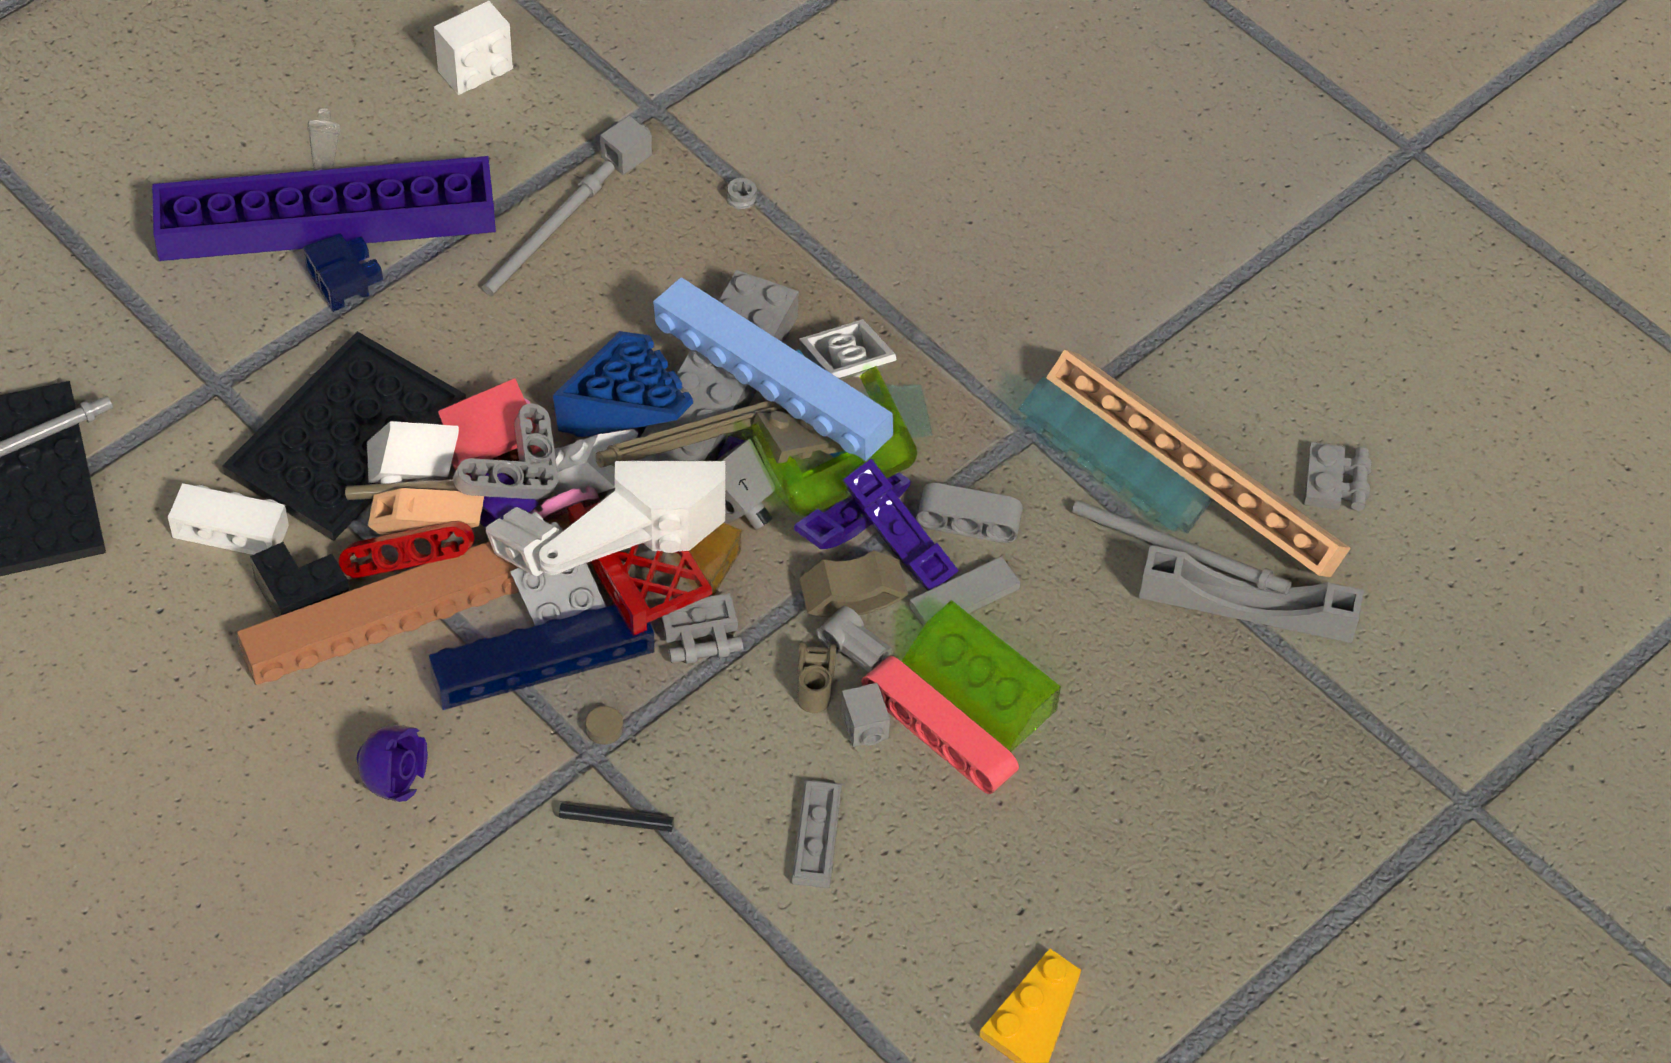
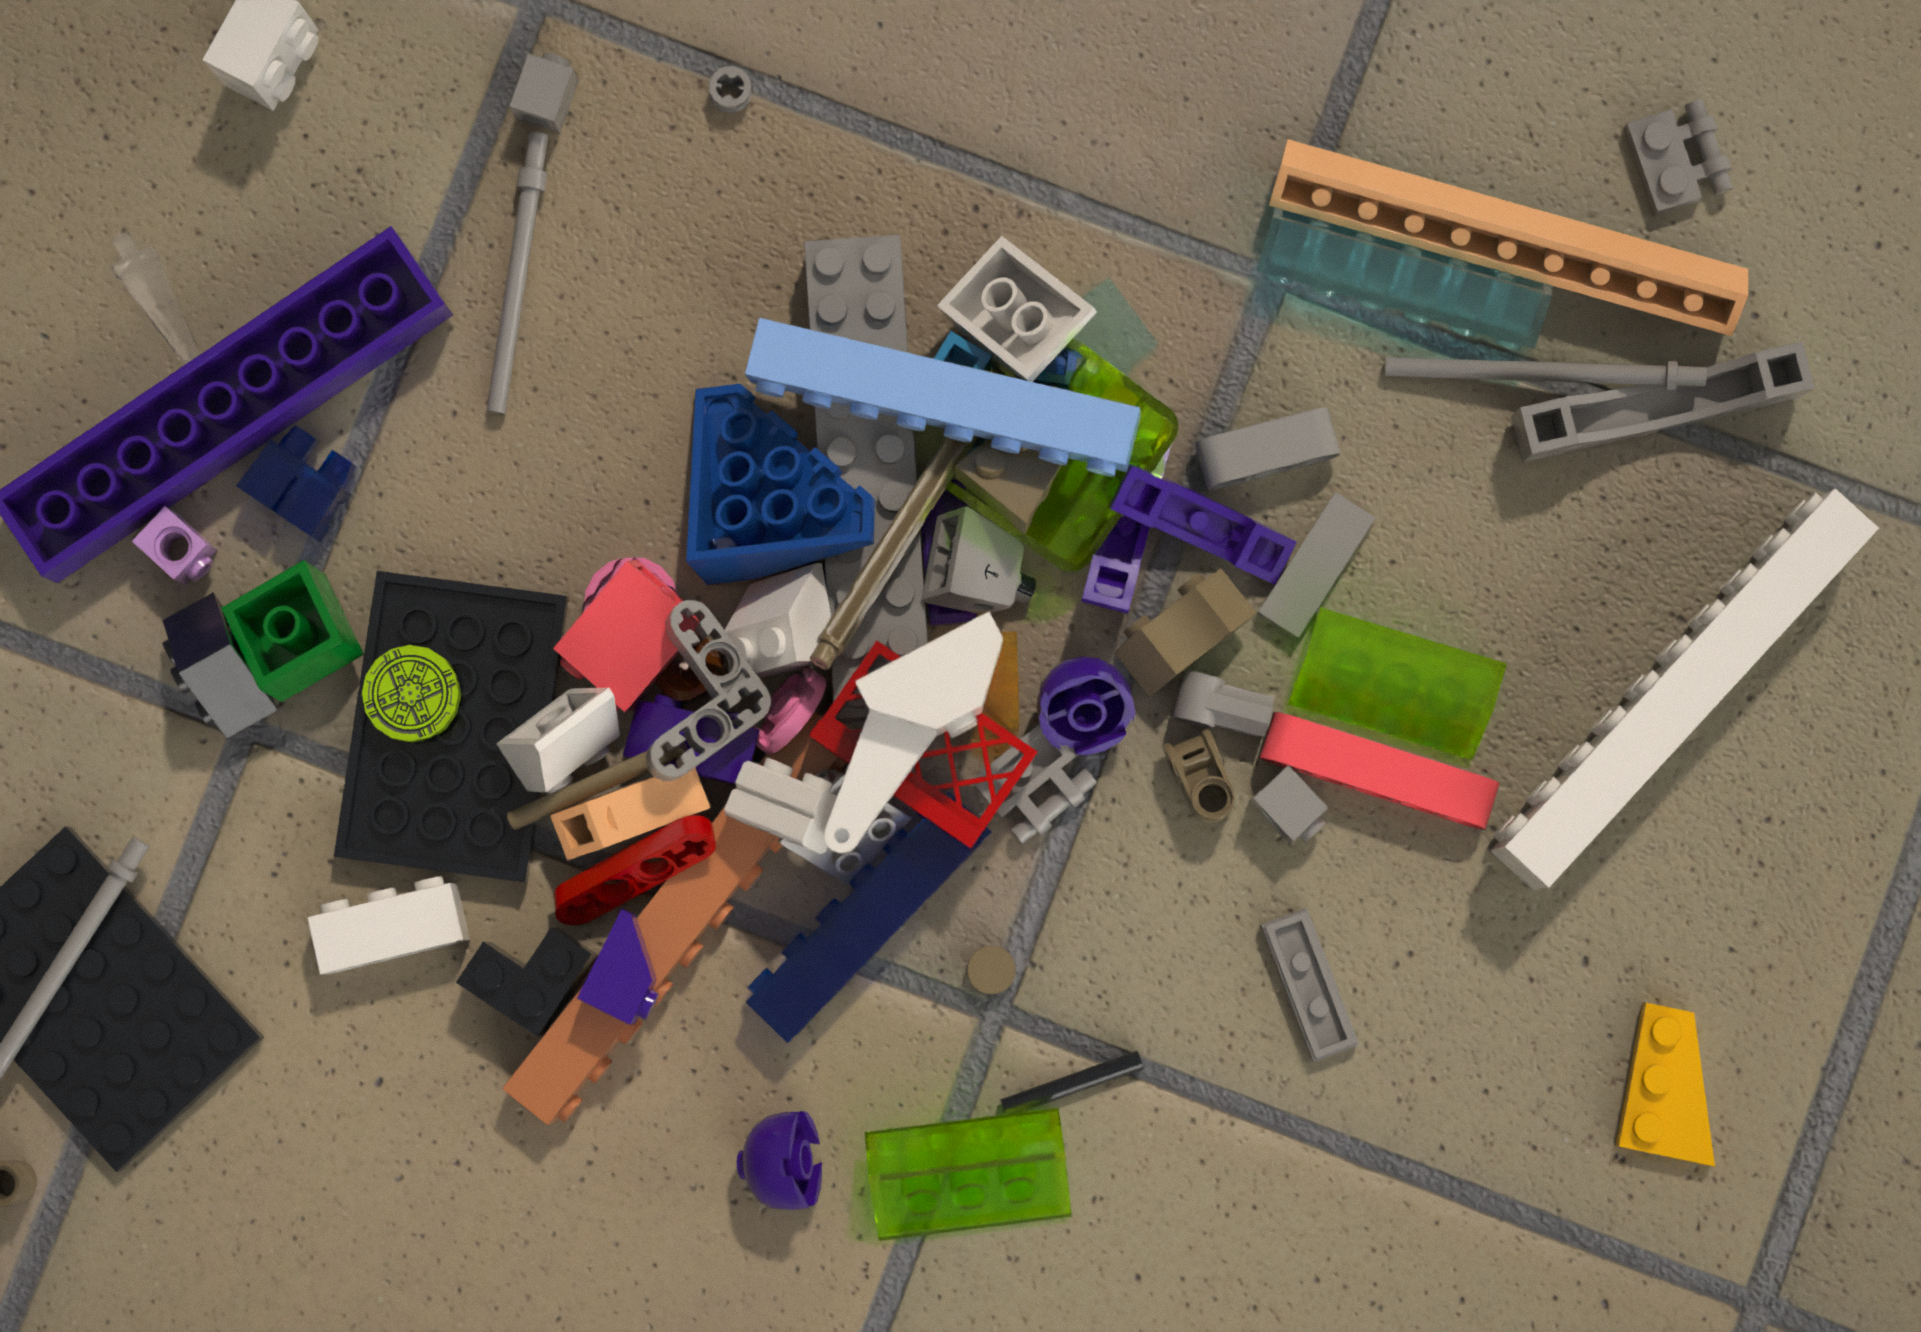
camera: 20 degrees left, 30 degrees up
none -> lavender brick [132,506,218,585]
none -> brick [162,592,278,738]
none -> green brick [221,560,364,702]
none -> lime tile [362,645,461,743]
none -> dark purple slope [577,909,659,1025]
none -> clear neon green slope [864,1108,1072,1241]
none -> dark purple cylinder [1037,656,1135,755]
none -> white brick [1490,489,1879,890]

